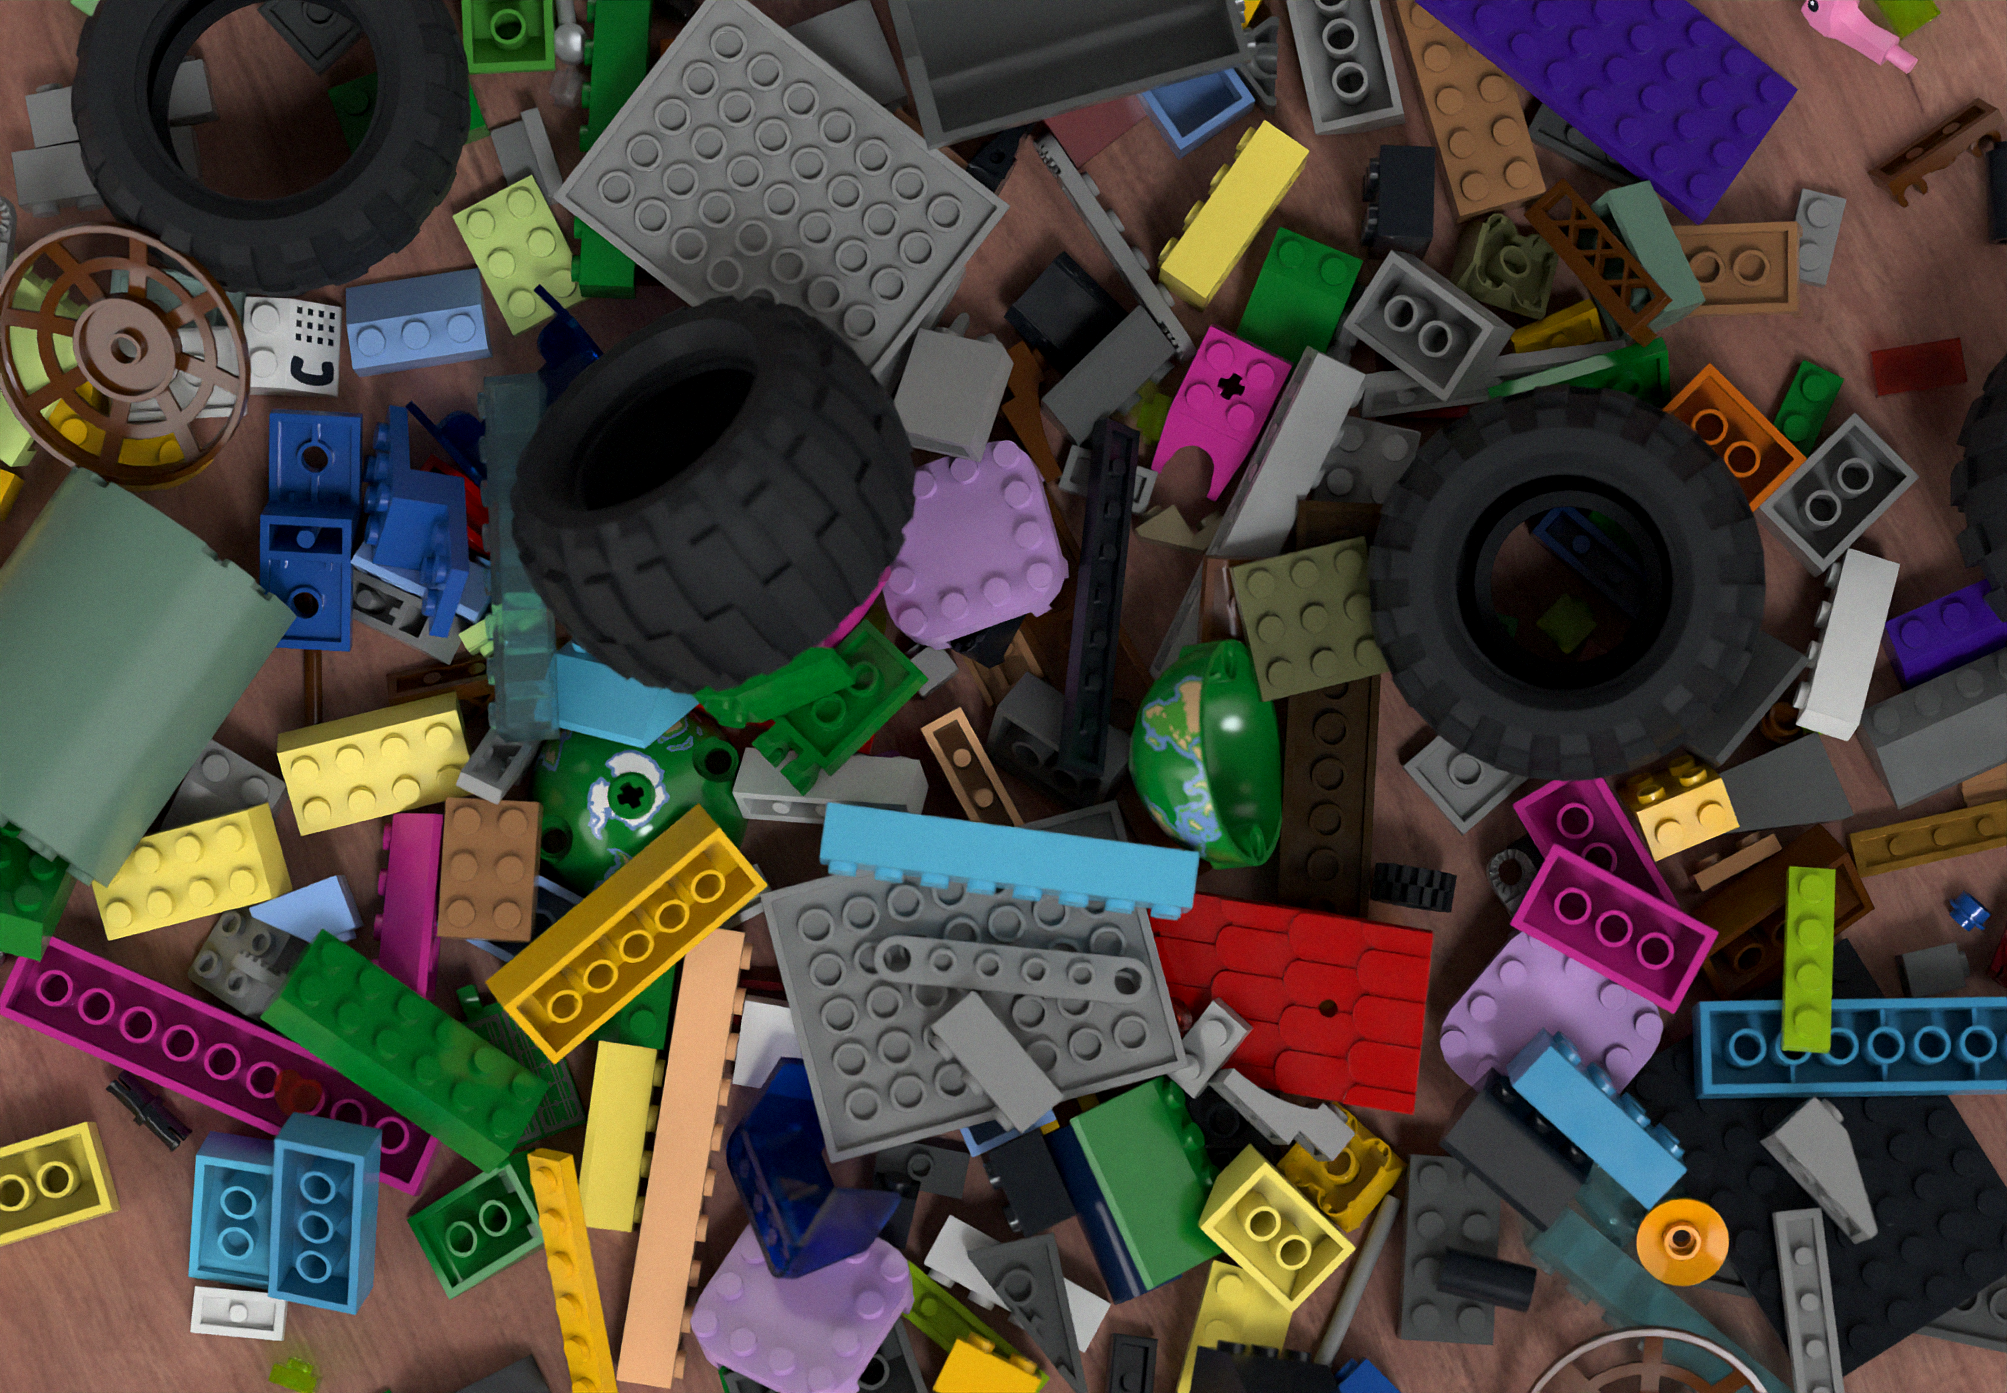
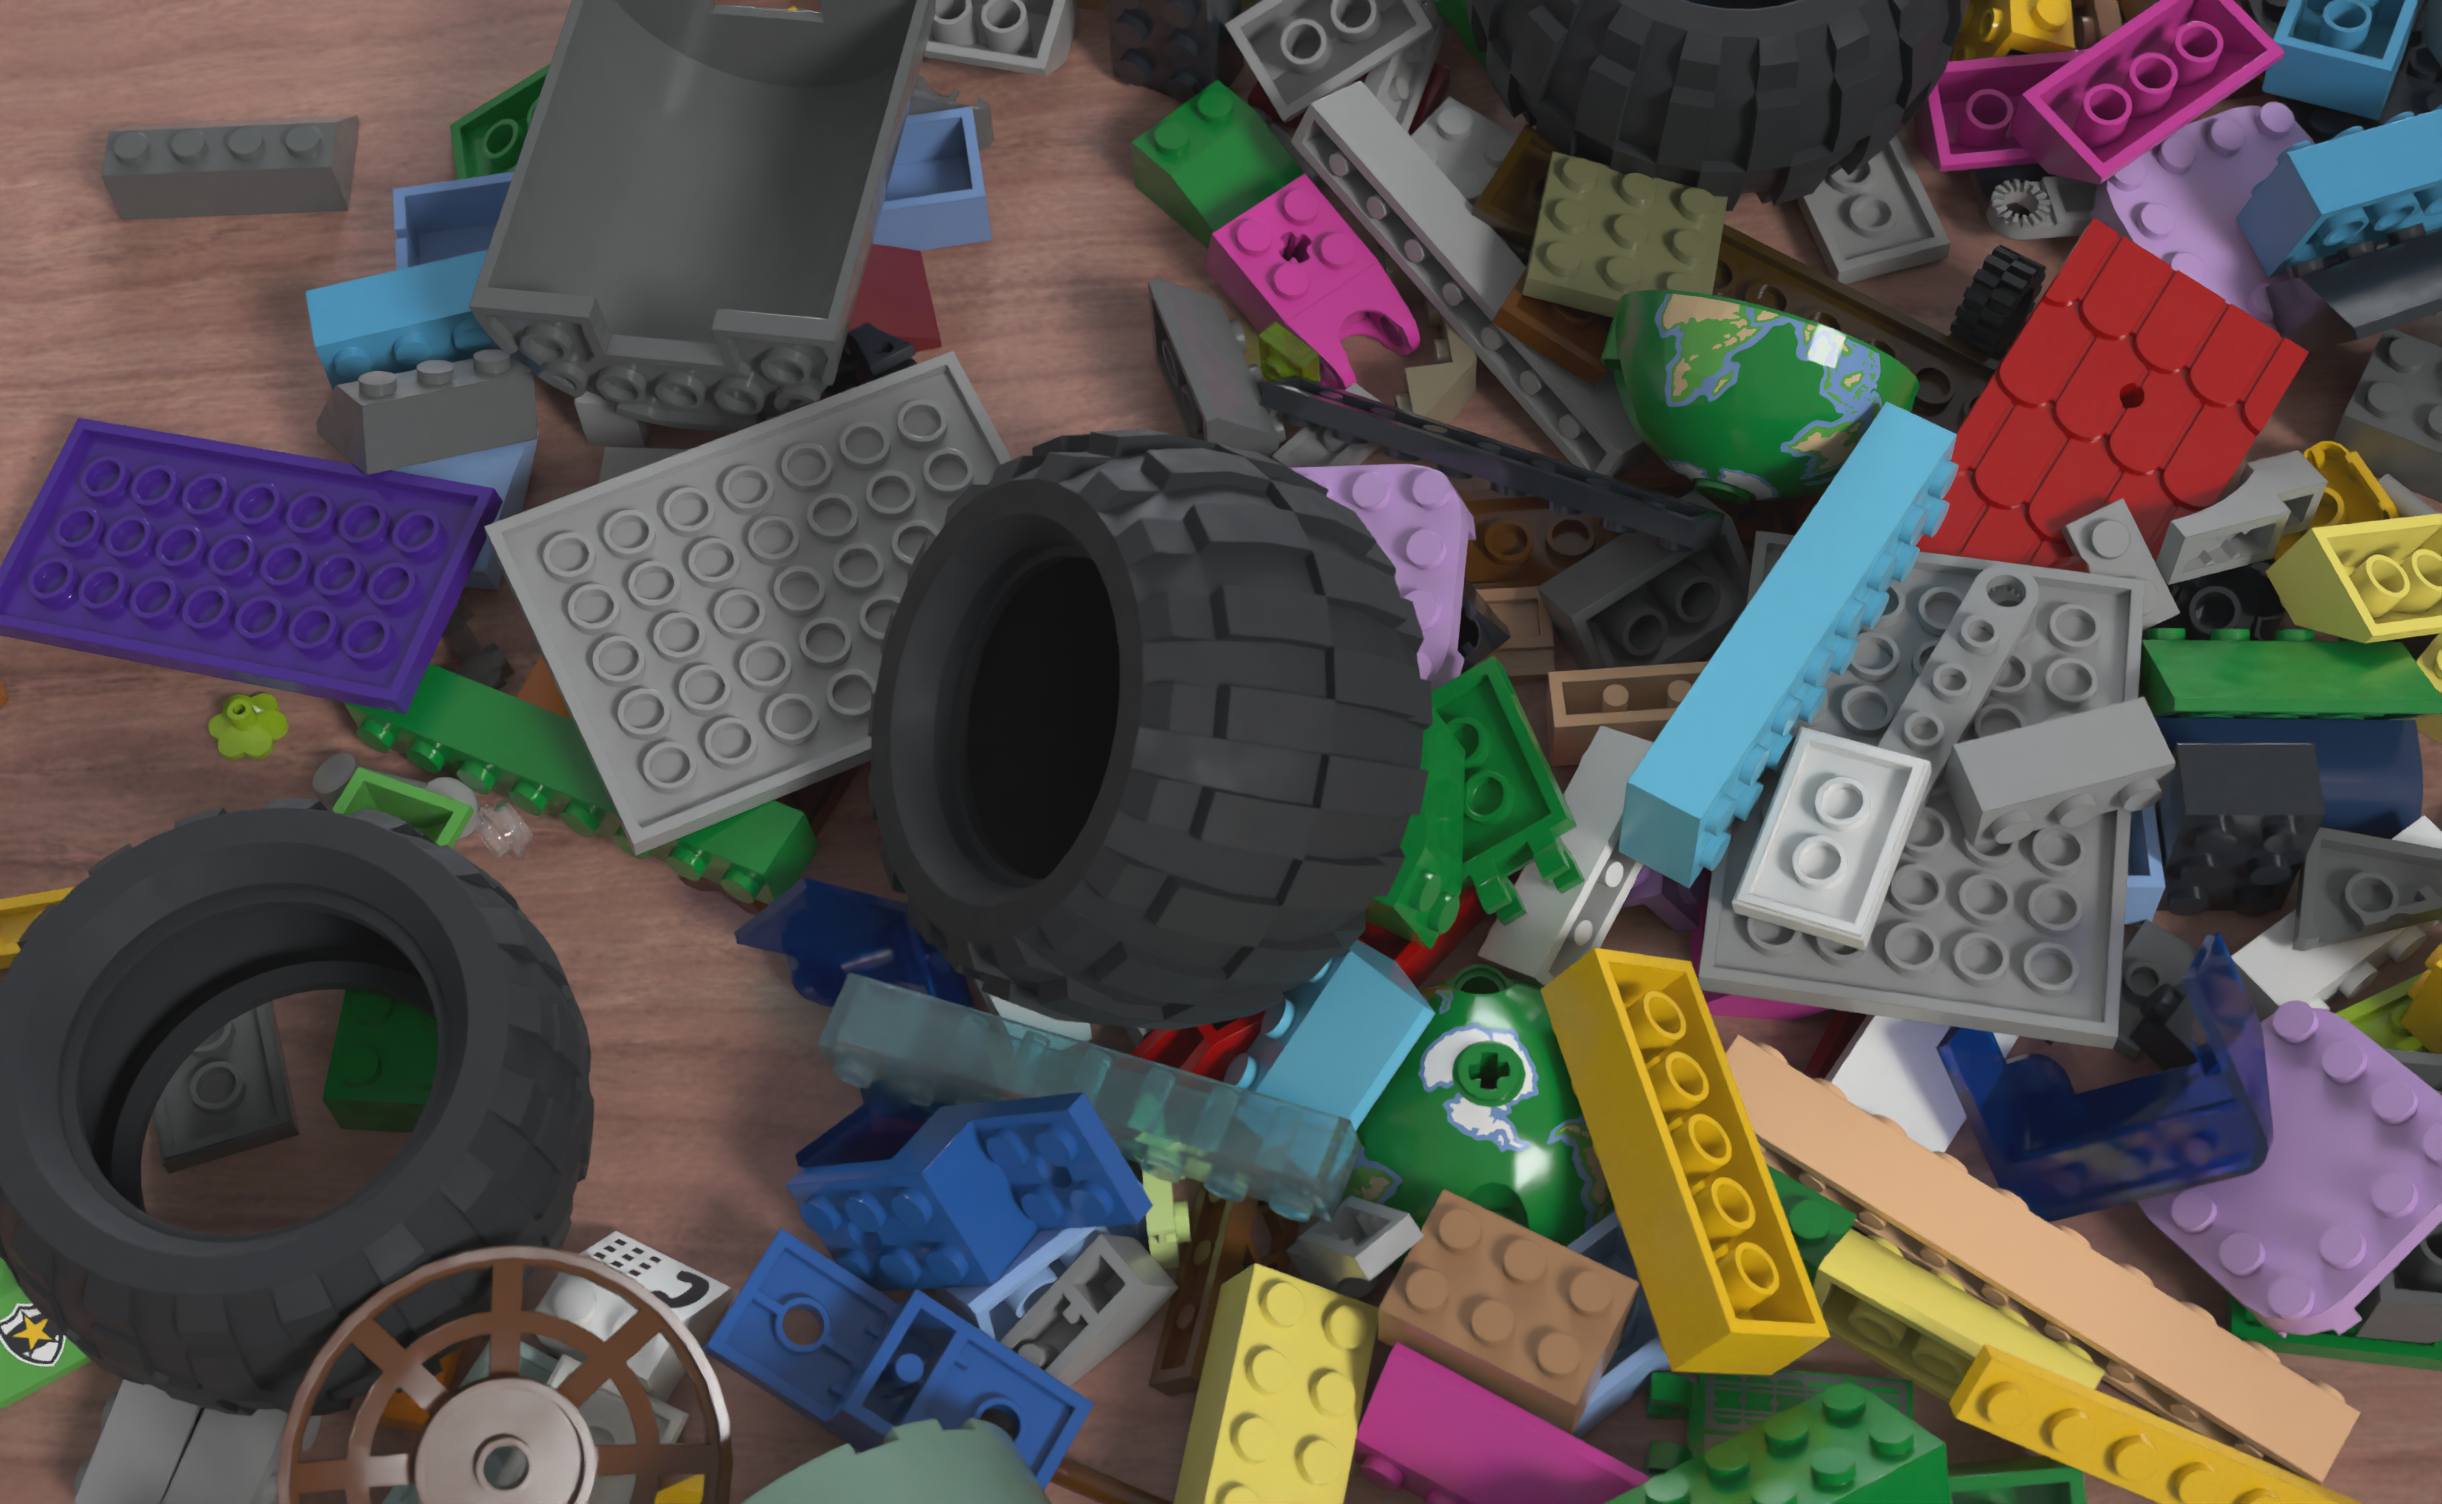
camera: 60 degrees left, 25 degrees down
light blue slope [346,268,493,377] -> none
yellowish green plate [452,175,591,337] -> none
light grey panel [491,107,564,206] -> none
black slope [1004,251,1129,376] -> none
light grey plate [1033,132,1197,364] -> none
light yellow brick [1156,120,1310,313] -> none
none -> white tile [1732,726,1932,950]

